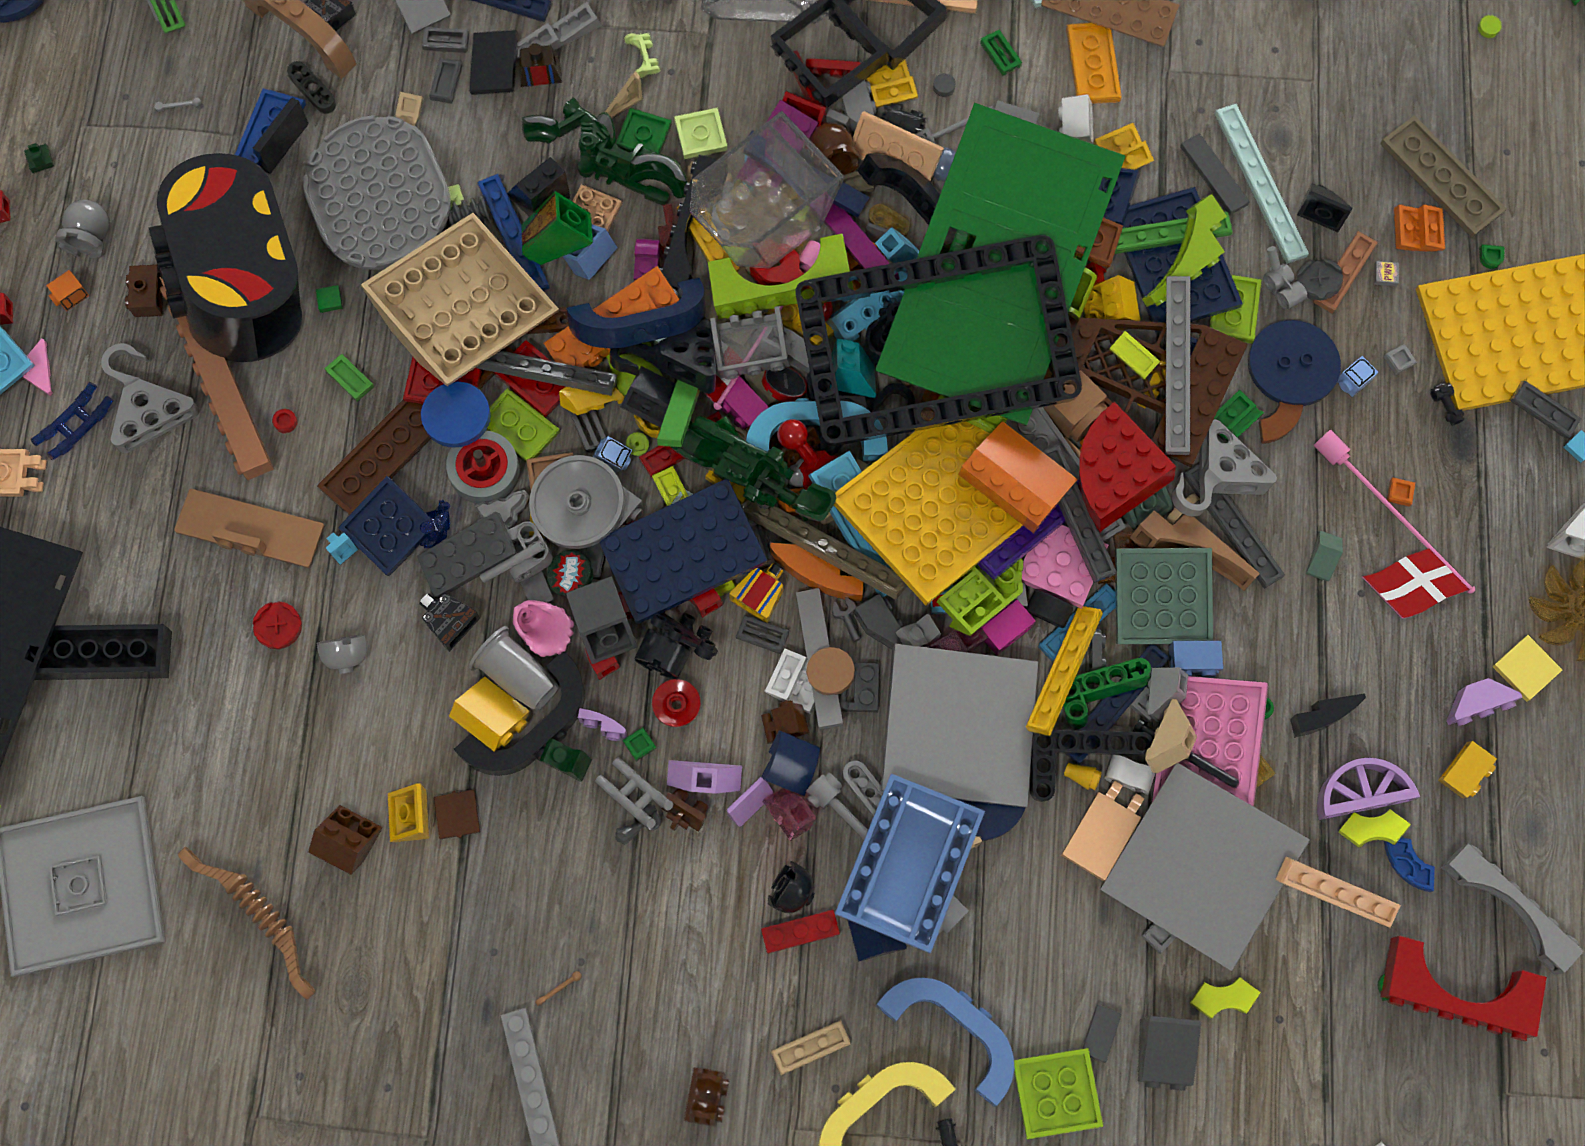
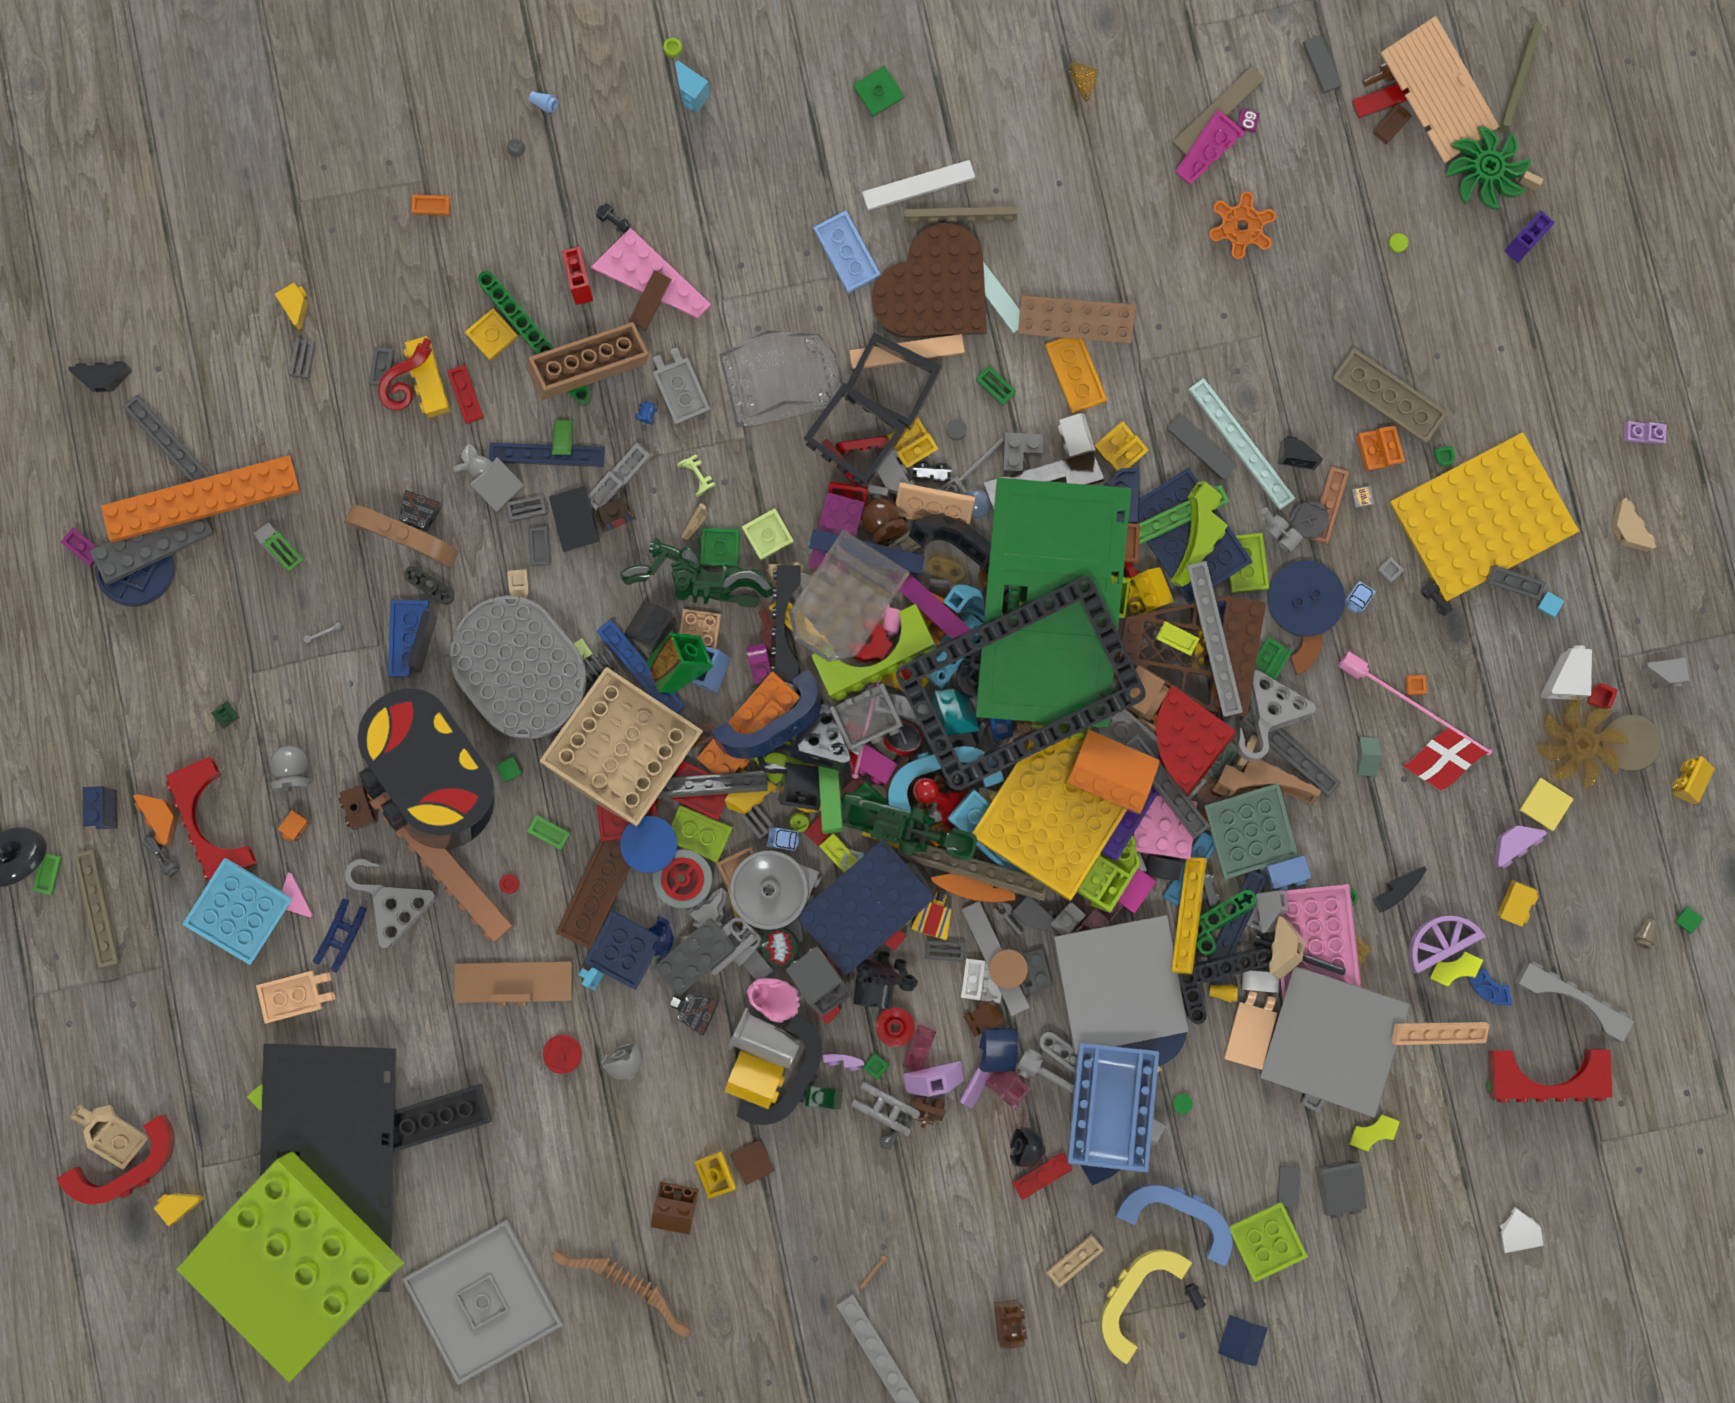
camera: 15 degrees left, 10 degrees up
none -> clear pink slope [903,1025,936,1071]
none -> blue slope [989,718,1013,741]
none -> green tile [1172,1094,1193,1114]

